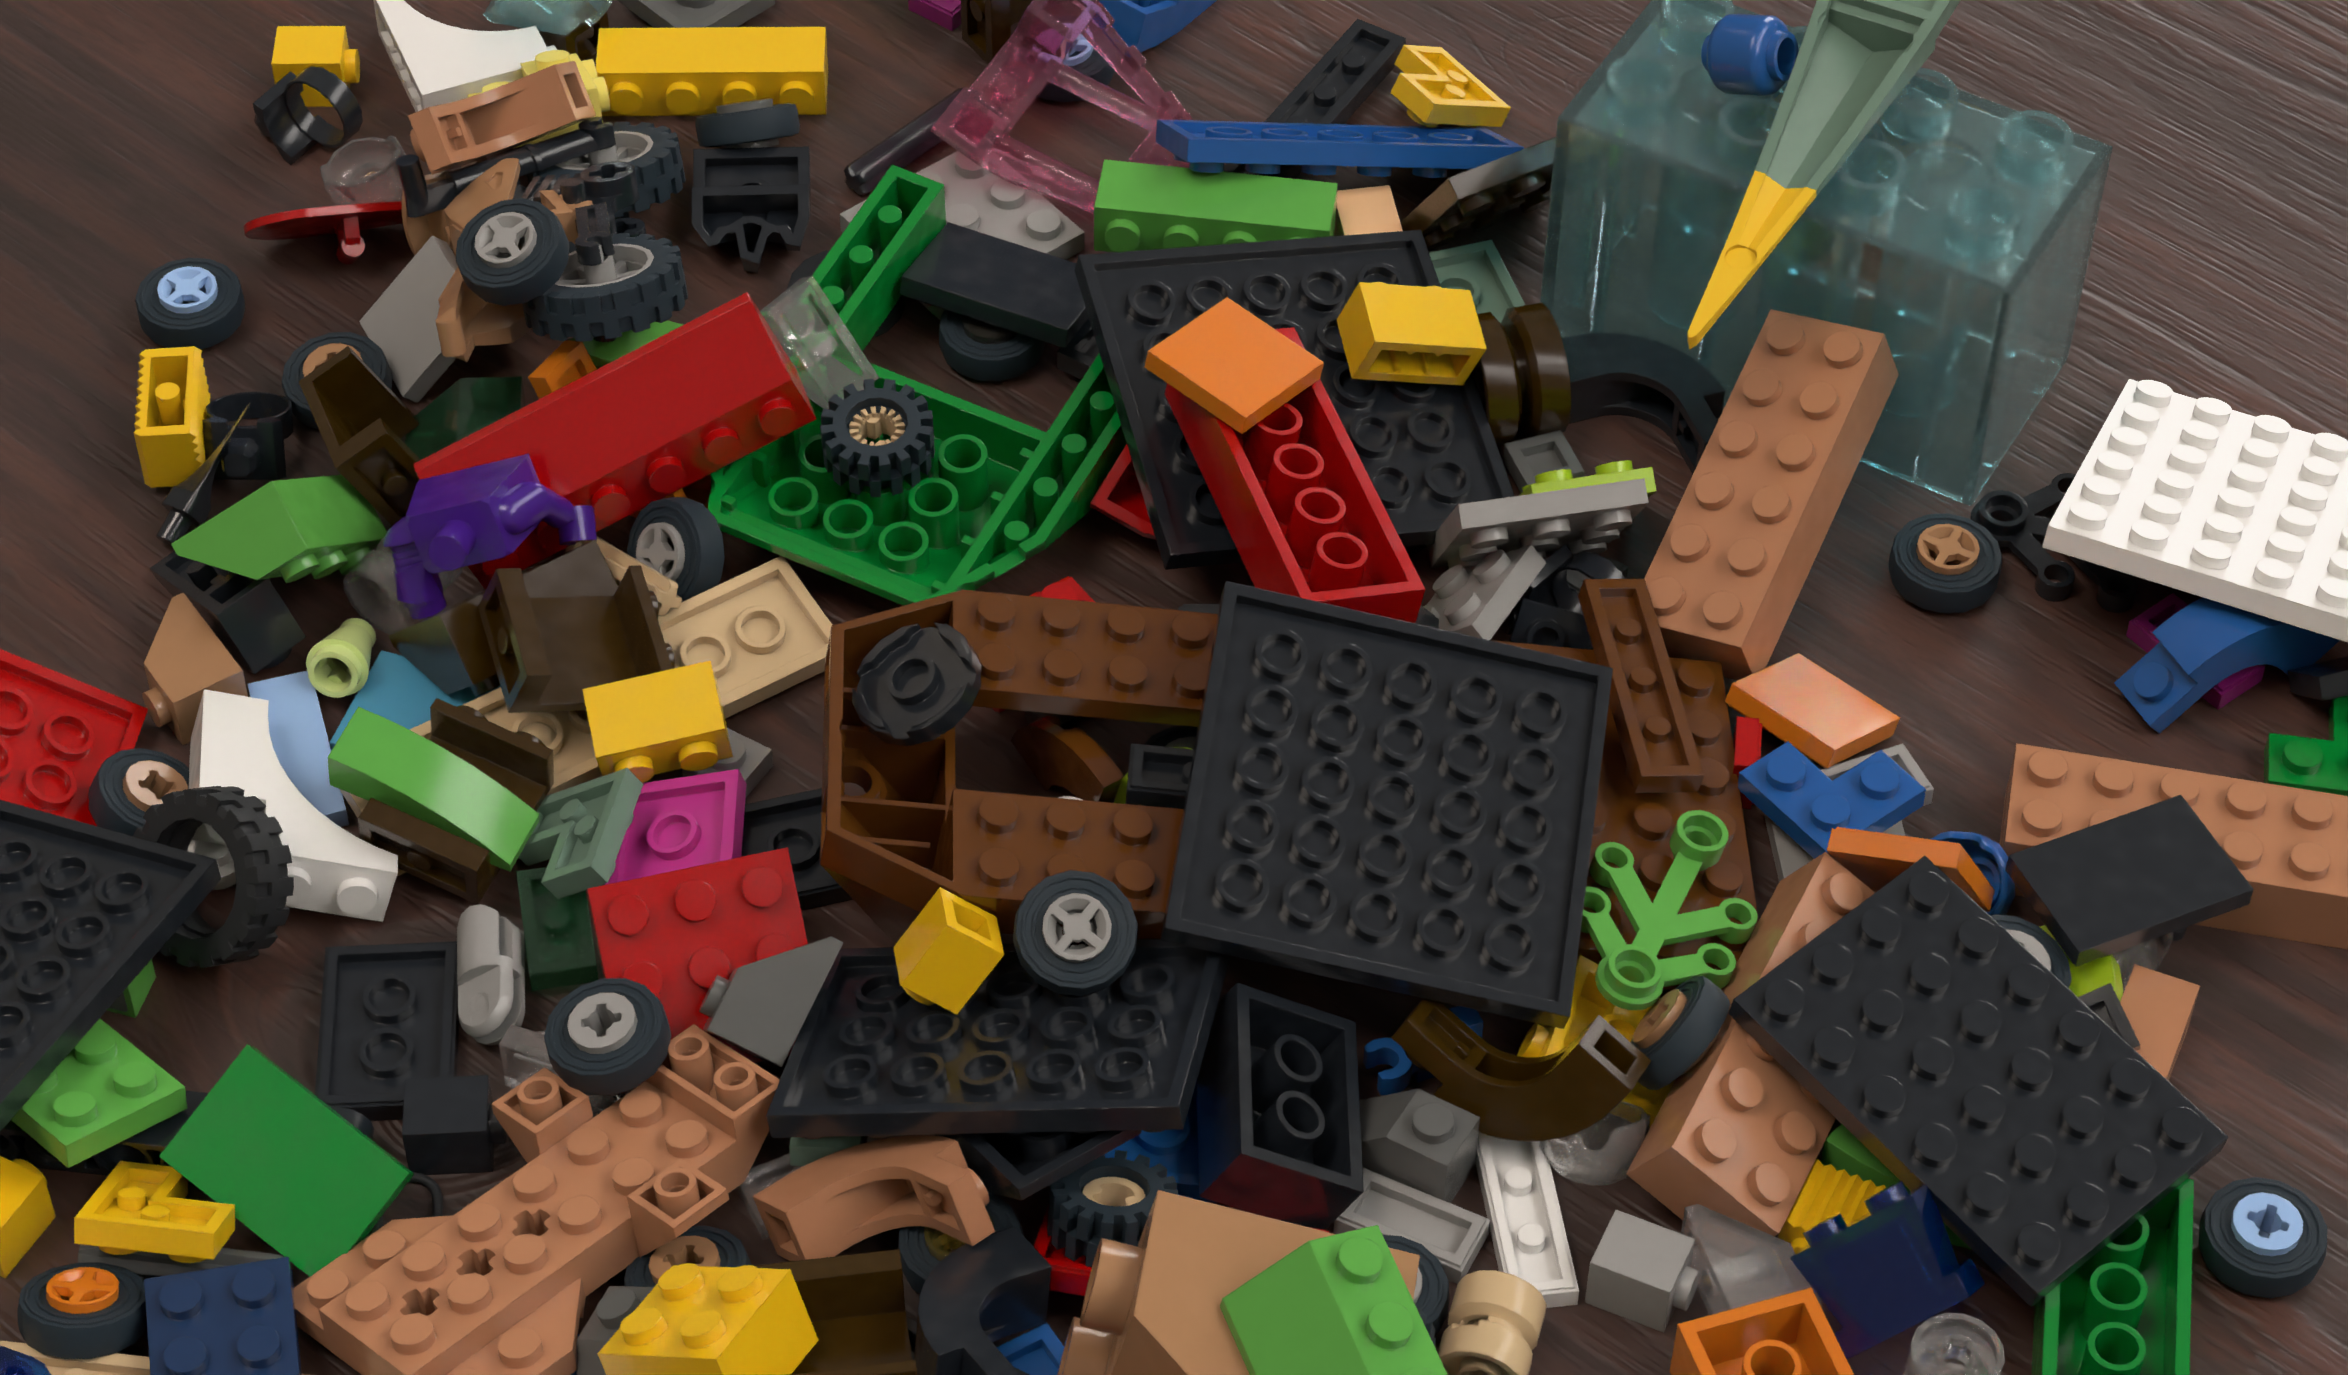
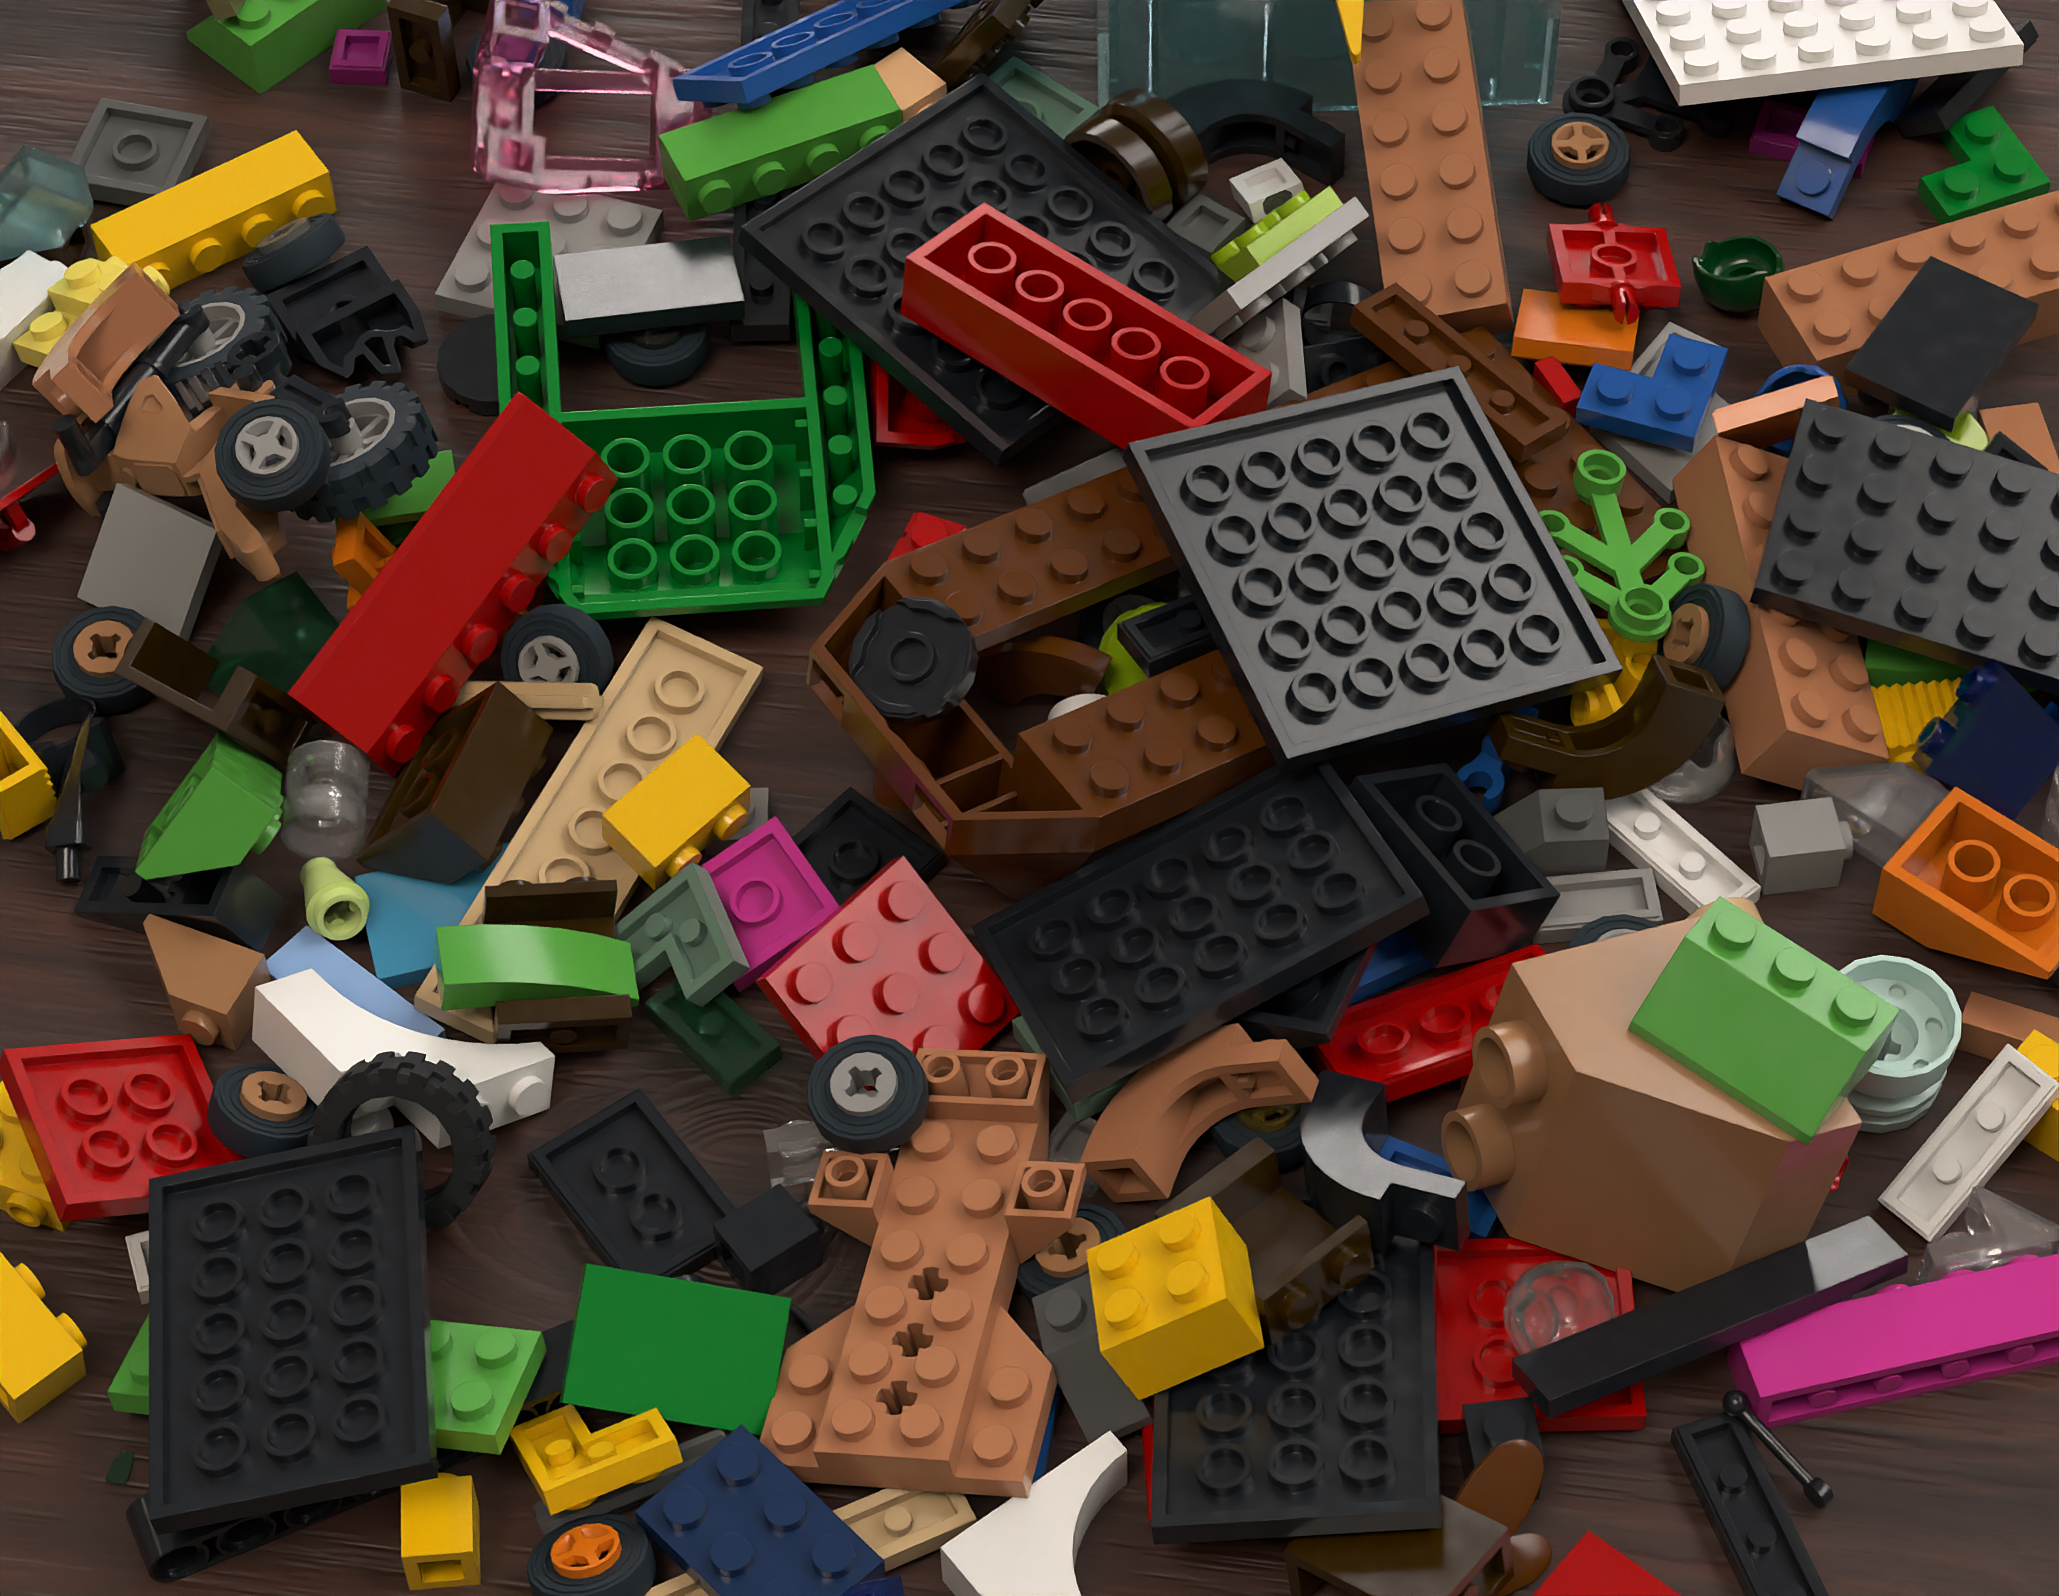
camera: 30 degrees left, 5 degrees up
dark purple torso [383,454,597,619] -> none
light grey arm [457,904,525,1046] -> none
dark brown panel [478,565,675,713] -> none
dark grey slope [699,936,844,1067] -> none
clear slope [760,276,879,409] -> none
black bush [820,379,935,497] -> none
black axle [844,88,980,195] -> none
yellow brick [893,887,1004,1014] -> none
black wheel [1013,870,1138,996] -> none
black bush [1047,1150,1178,1267] -> none
orange tile [1144,297,1324,434] -> none
yellow brick [1337,282,1487,386] -> none
none -> white plate [1229,158,1304,223]
none -> red plate [1546,202,1681,325]
none -> dark green hair [1692,236,1785,313]

